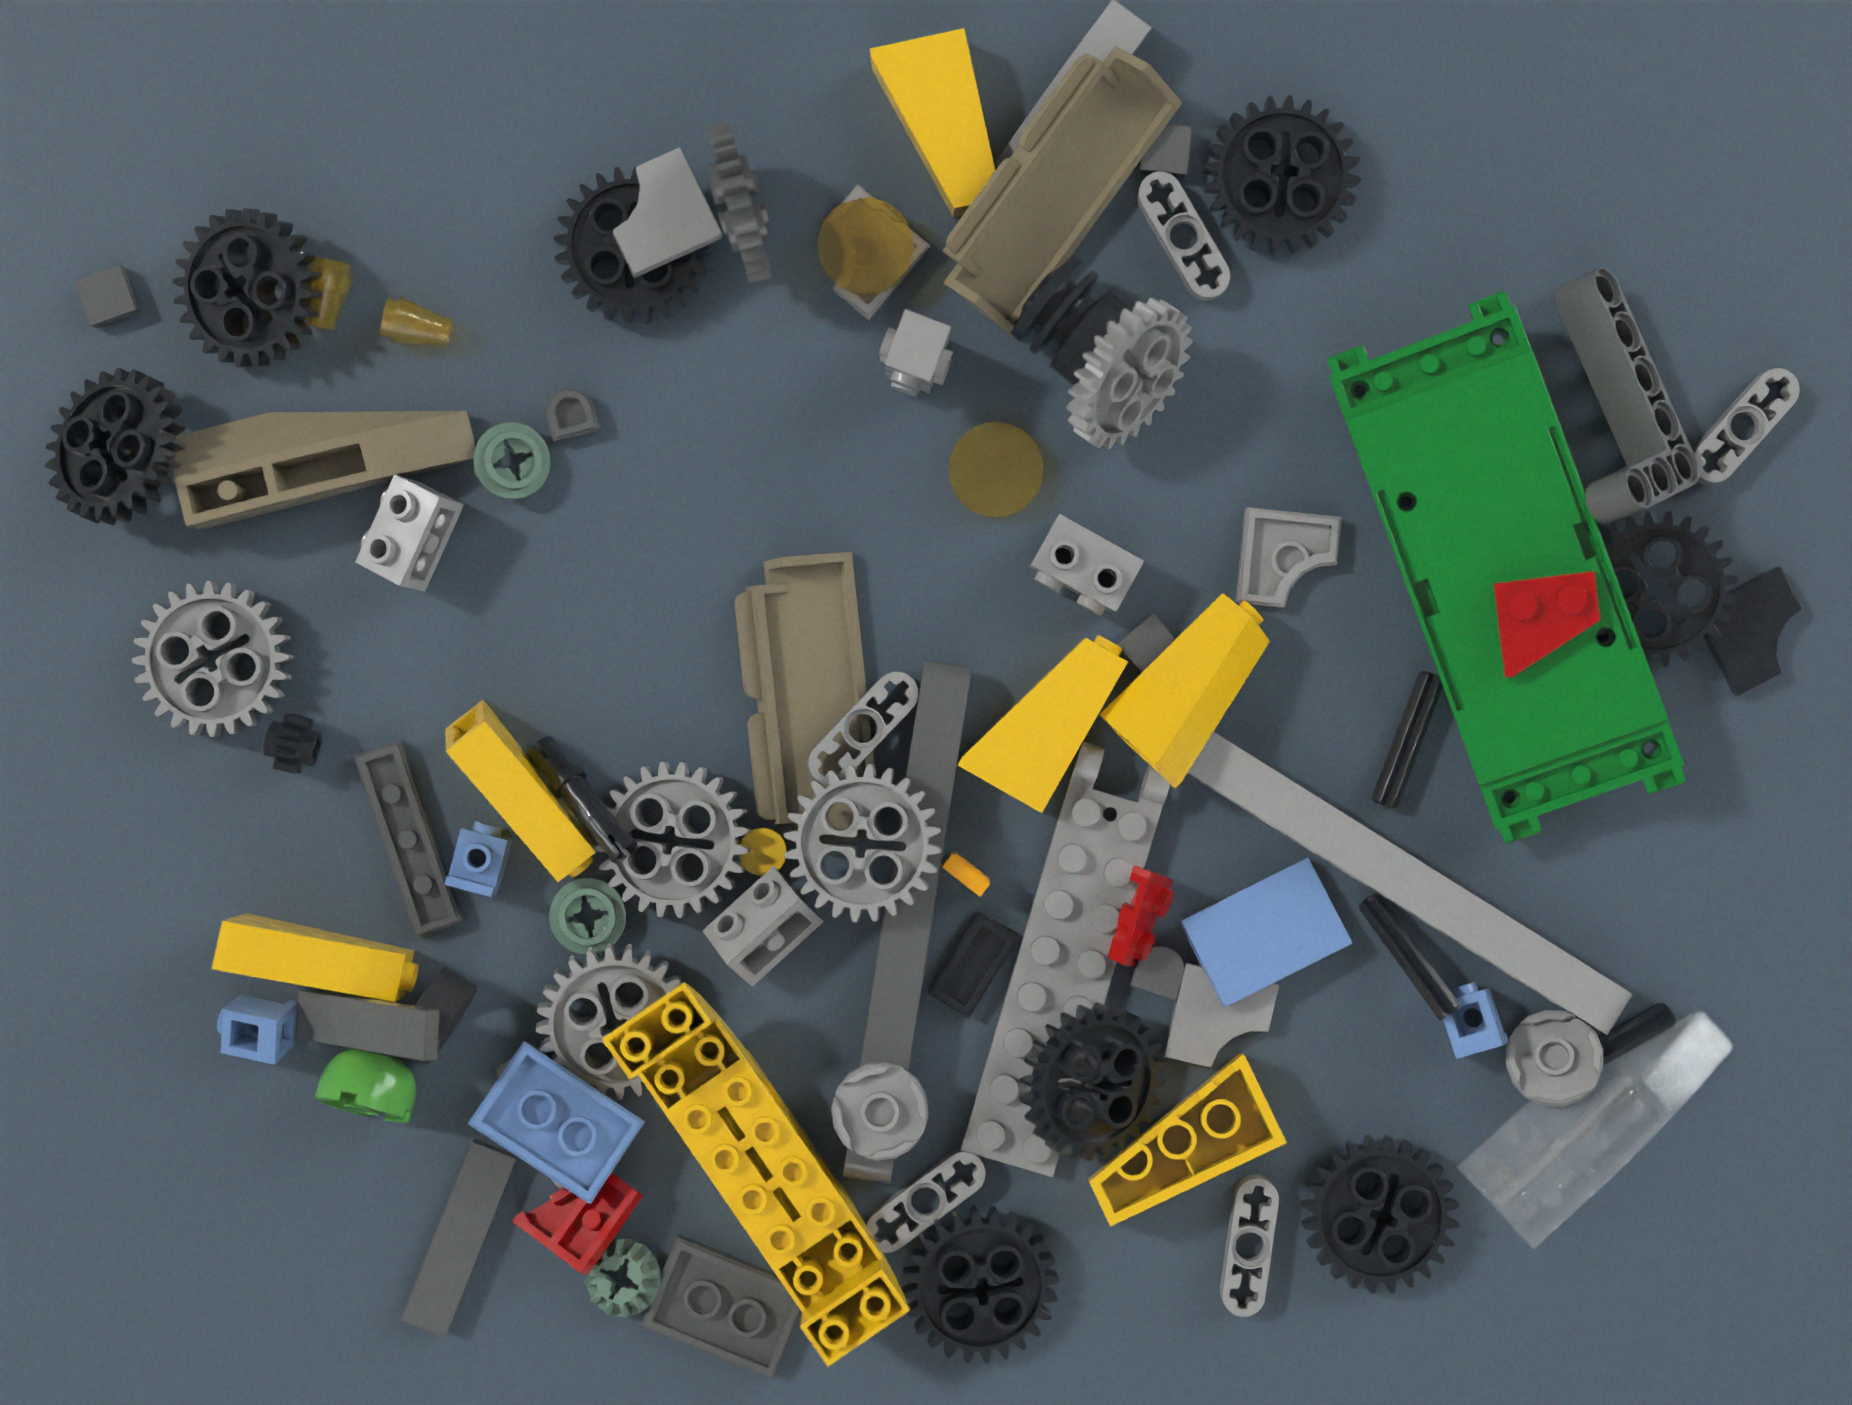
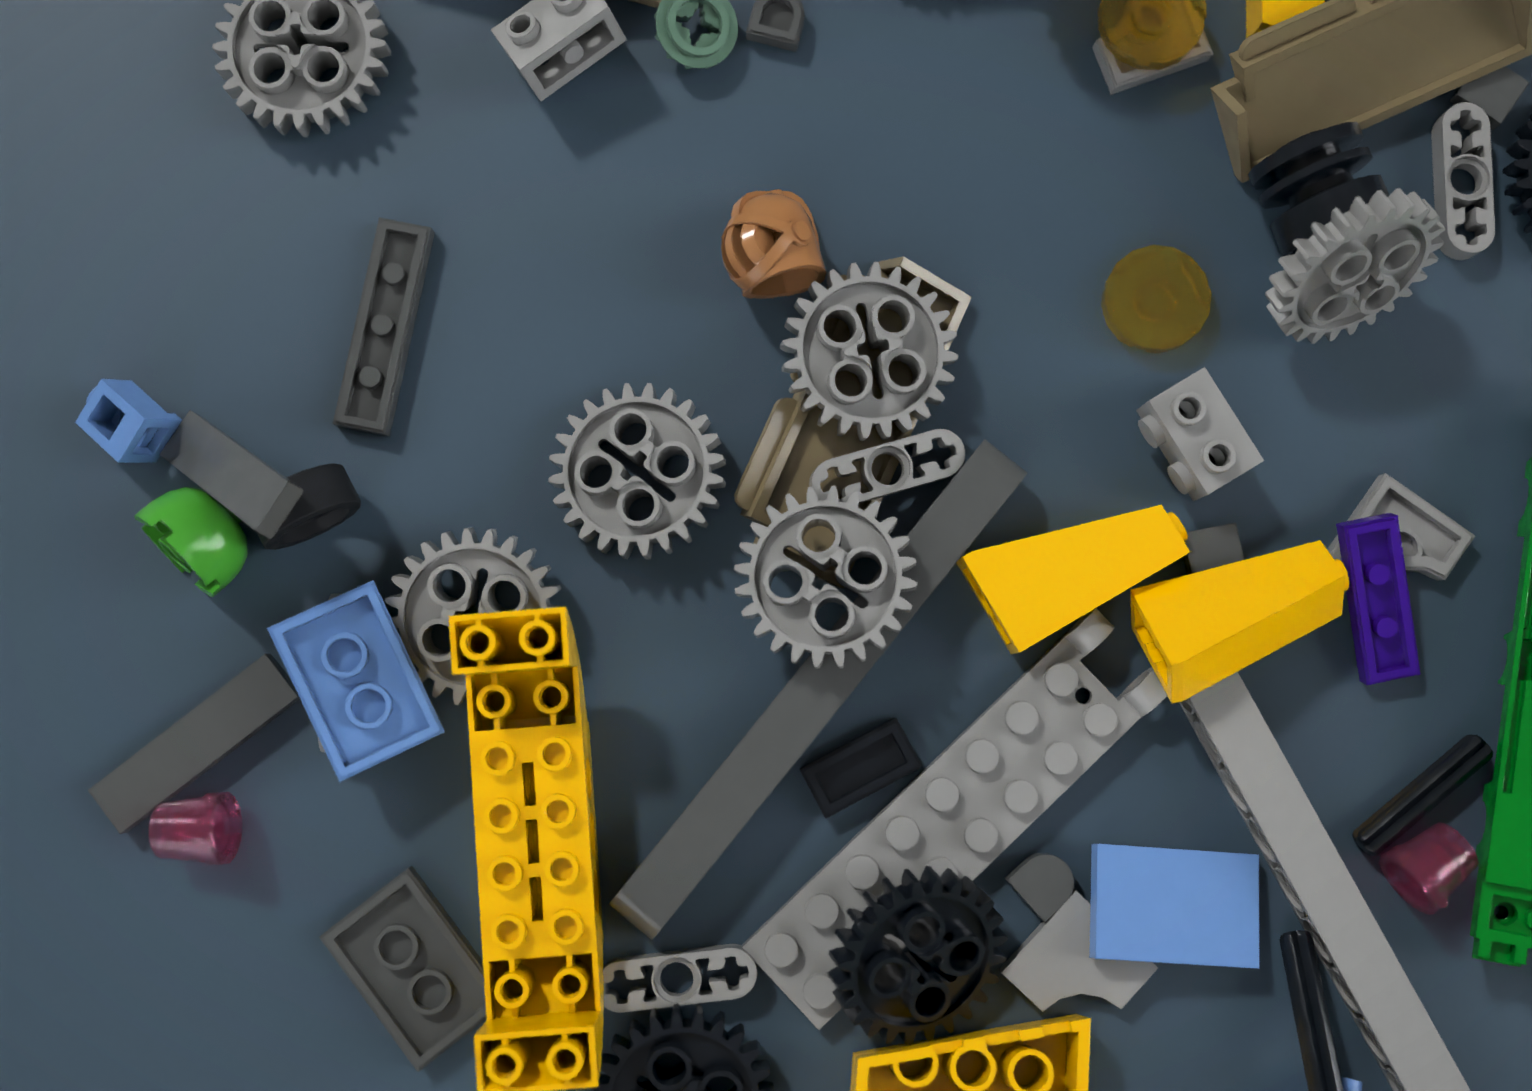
camera: 25 degrees right, 5 degrees down
yellow slope [212,913,419,1002] -> none
black gear [263,714,322,774] -> none
medium blue brick [444,821,513,897] -> none
yellow slope [445,700,596,882] -> none
red wing [512,1172,644,1276] -> none
black pin [527,736,637,863] -> none
sand green gear [549,878,627,955] -> none
sand green gear [584,1239,661,1318] -> none
light grey brick [703,866,824,987] -> none
yellow tile [739,827,787,876] -> none
light grey tile [831,1061,929,1161] -> none
light grey brick [879,309,953,397] -> none
light orange tile [941,851,990,897] -> none
red wing [1107,865,1174,968] -> none
none -> clear pink piece [149,792,242,865]
none -> medium nougat helmet [721,189,826,299]
none -> light grey gear [780,262,959,441]
none -> dark purple tile [1336,513,1420,685]
none -> clear pink piece [1379,822,1479,915]

